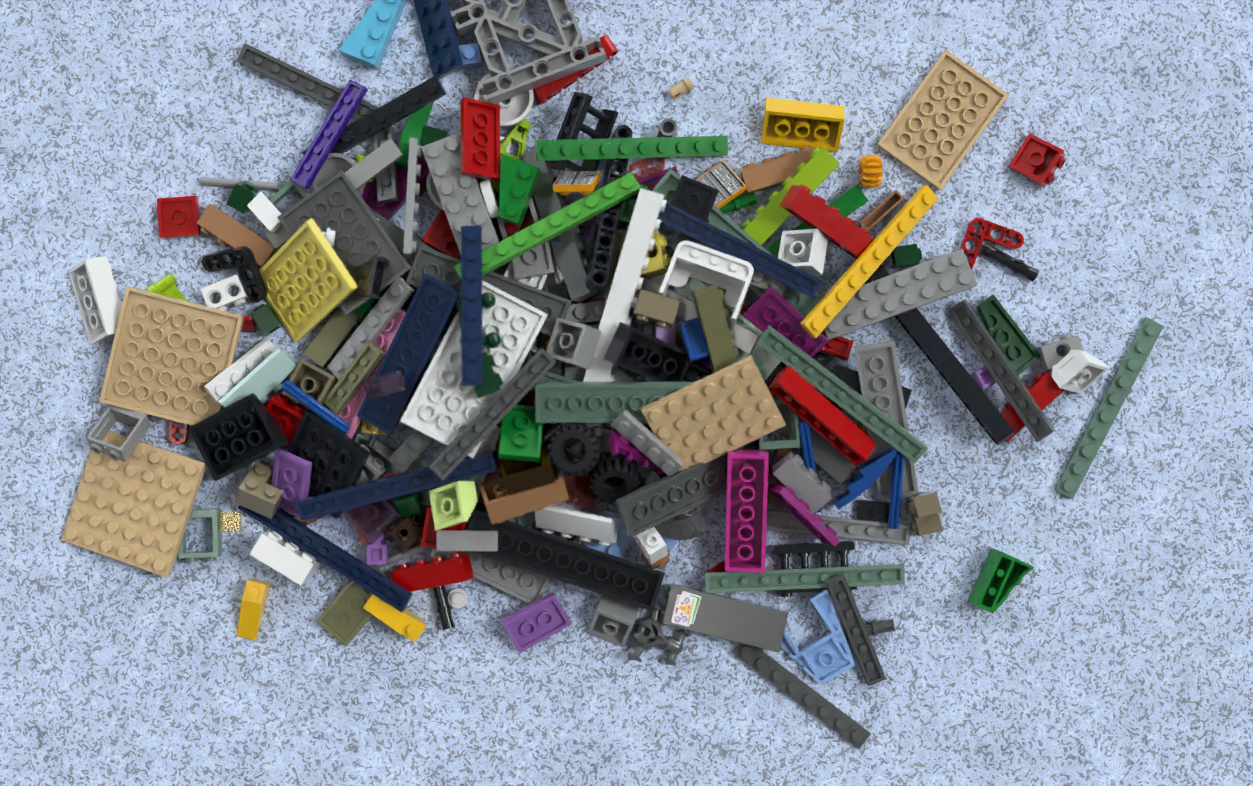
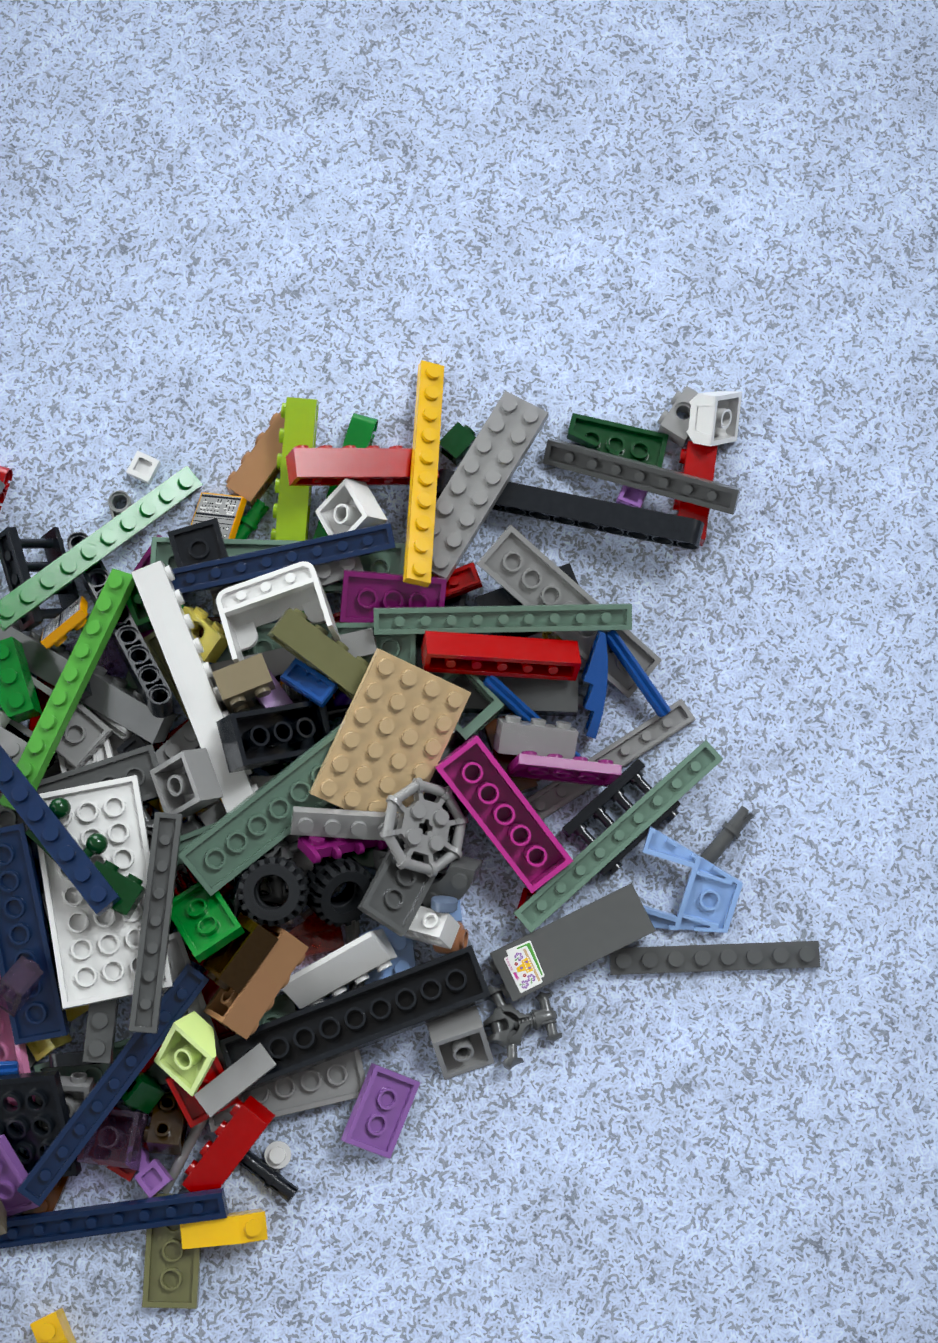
camera: 35 degrees left, 10 degrees down
white brick [250,531,320,586] -> none
clear red beam [629,157,665,180] -> none
tan pin [668,78,694,101] -> none
yellow slope [760,98,845,152] -> none
dark grey tile [825,573,886,686] -> none
black plate [856,500,890,522] -> none
light orange gear [858,154,883,188] -> none
medium nougat piece [859,189,905,231] -> none
tan plate [876,49,1009,191] -> none
dark tan brick [905,491,943,536] -> none
red beam [960,218,1024,270] -> none
green wedge [967,548,1034,613] -> none
black pin [981,243,1039,282] -> none
red plate [1008,133,1066,188] -> none
sand green plate [1054,317,1164,499] -> none
none -> white plate [126,451,161,485]
none -> light grey plate [380,777,469,878]
none -> sand blue tile [431,895,458,913]

